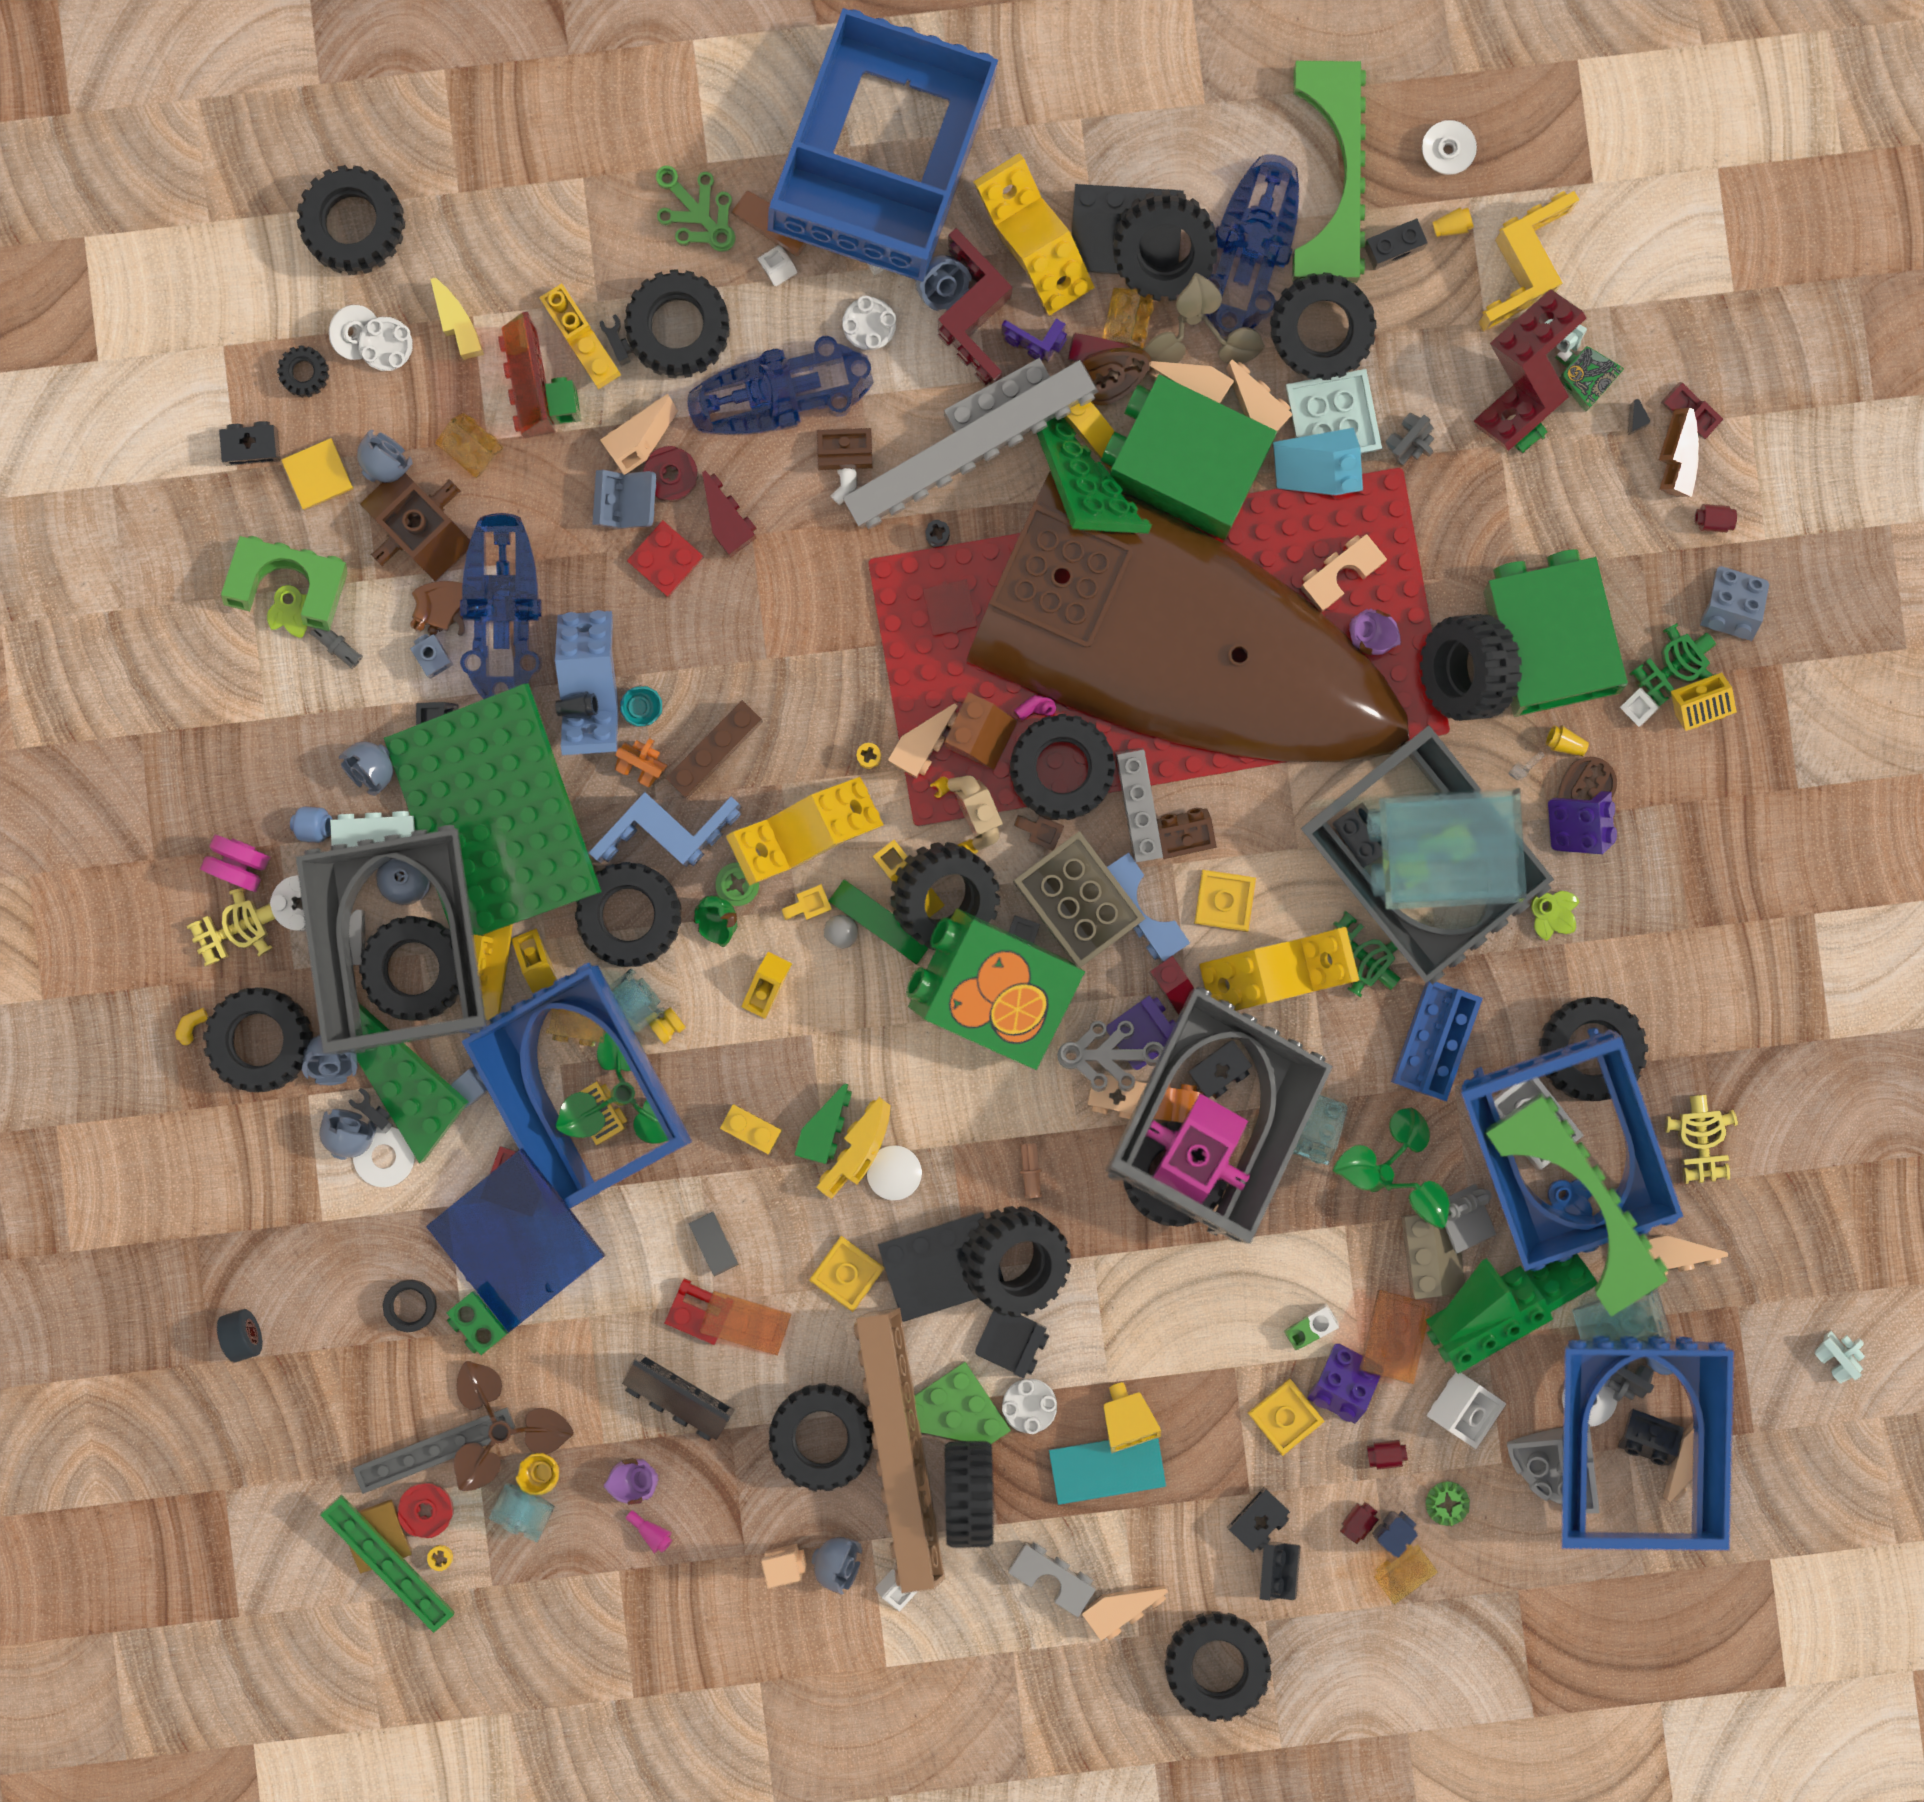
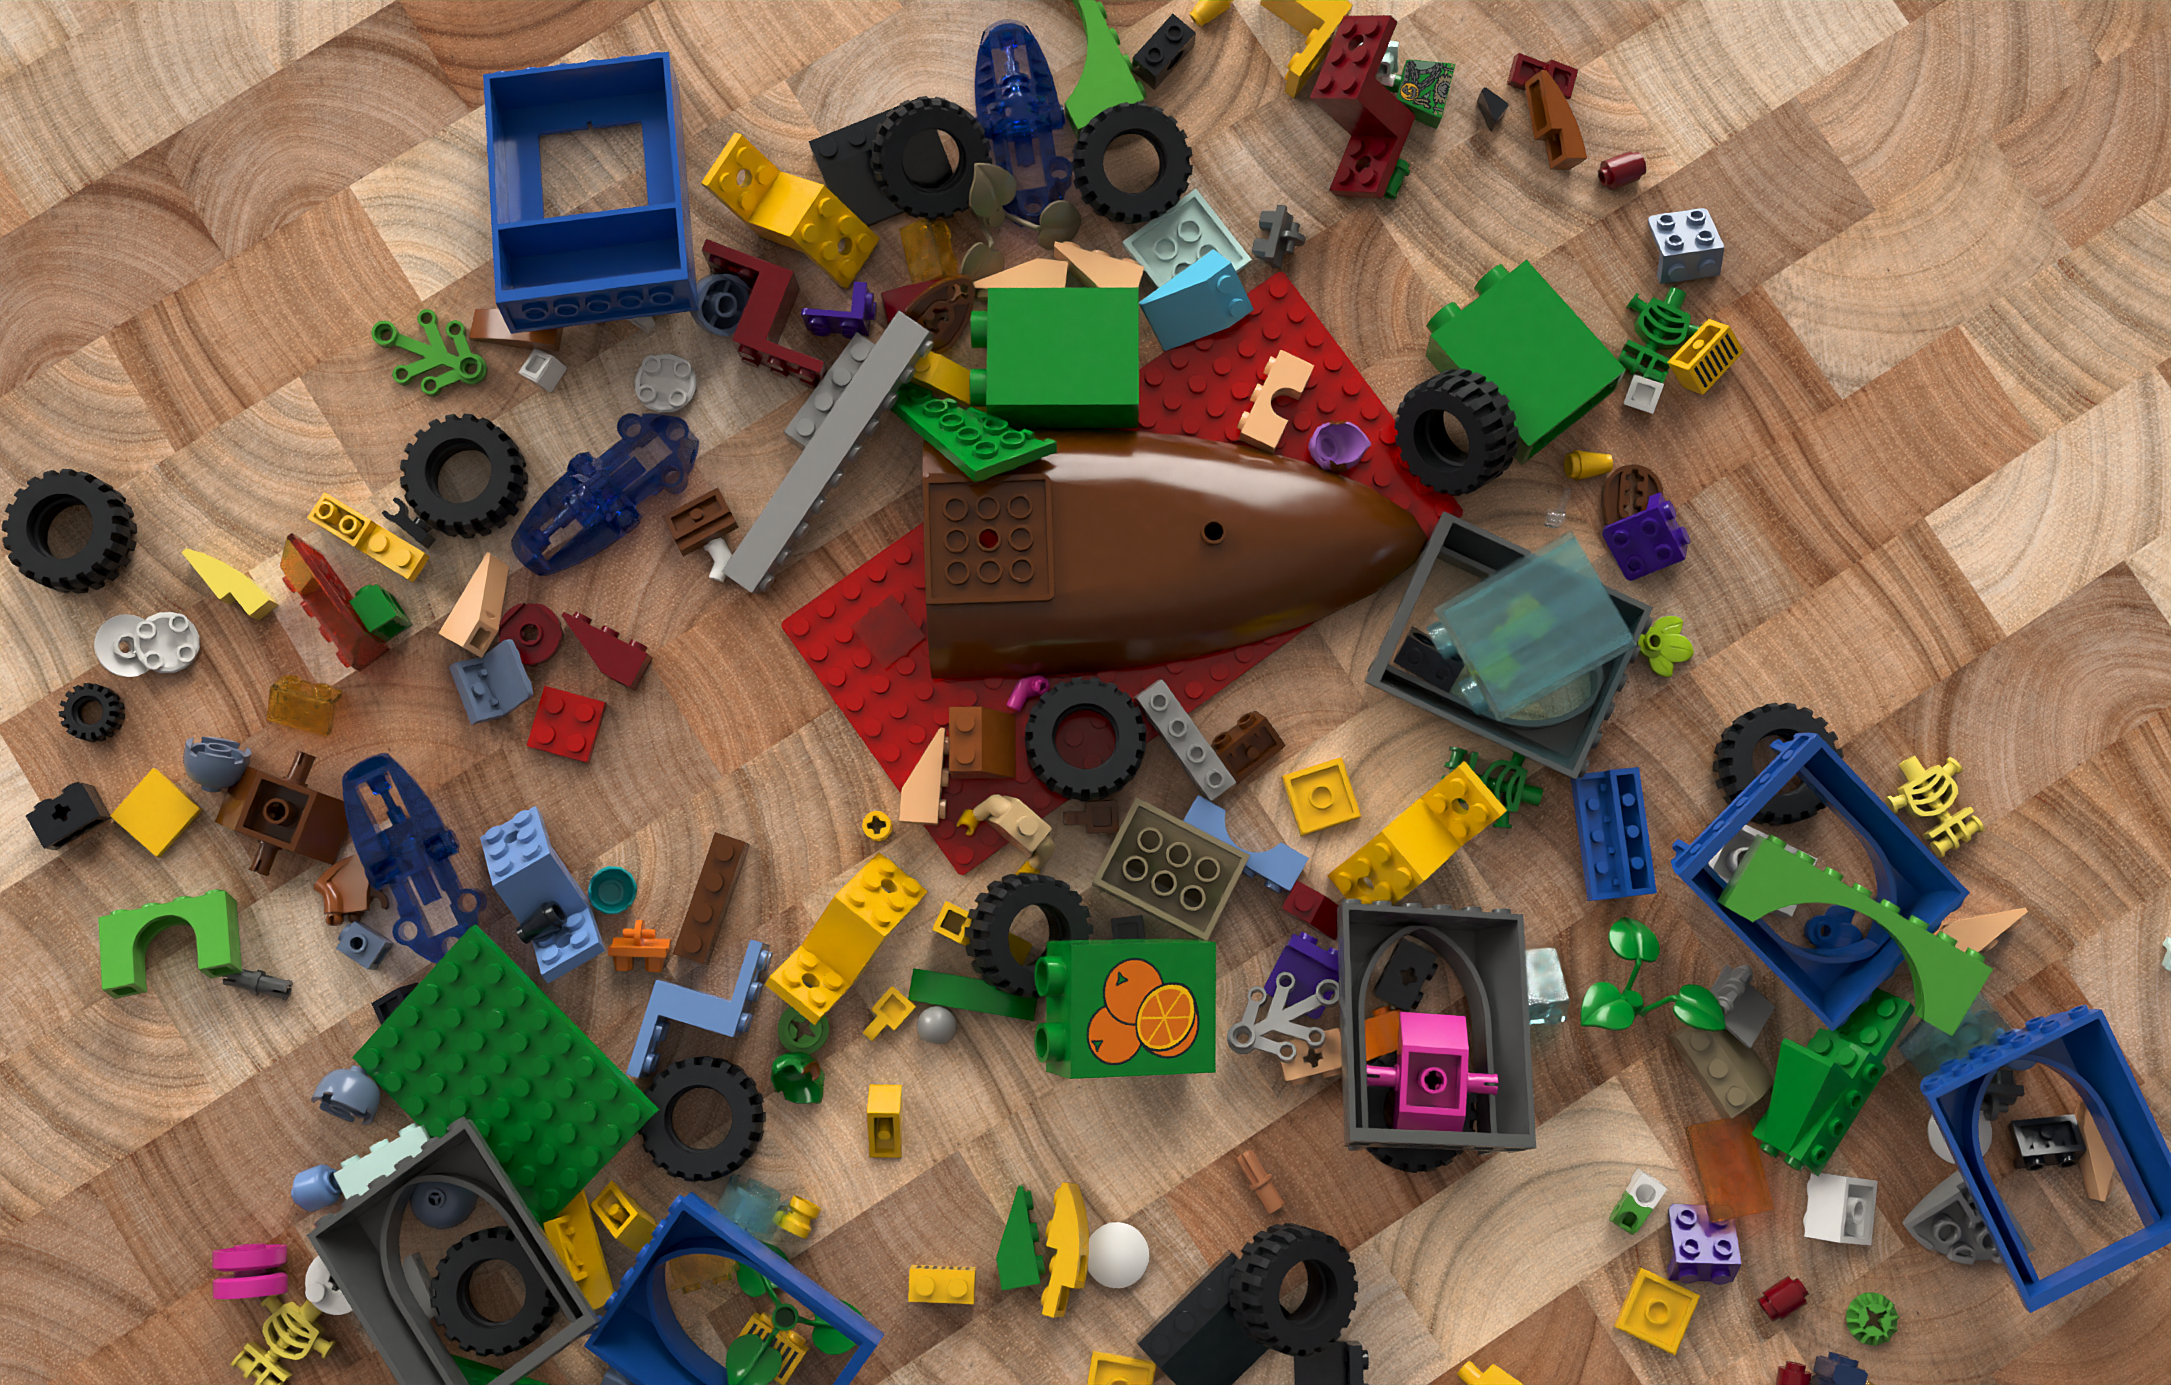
camera: 25 degrees left, 5 degrees down
lime plate [267,585,307,638] -> none
black bush [925,520,950,547] -> none

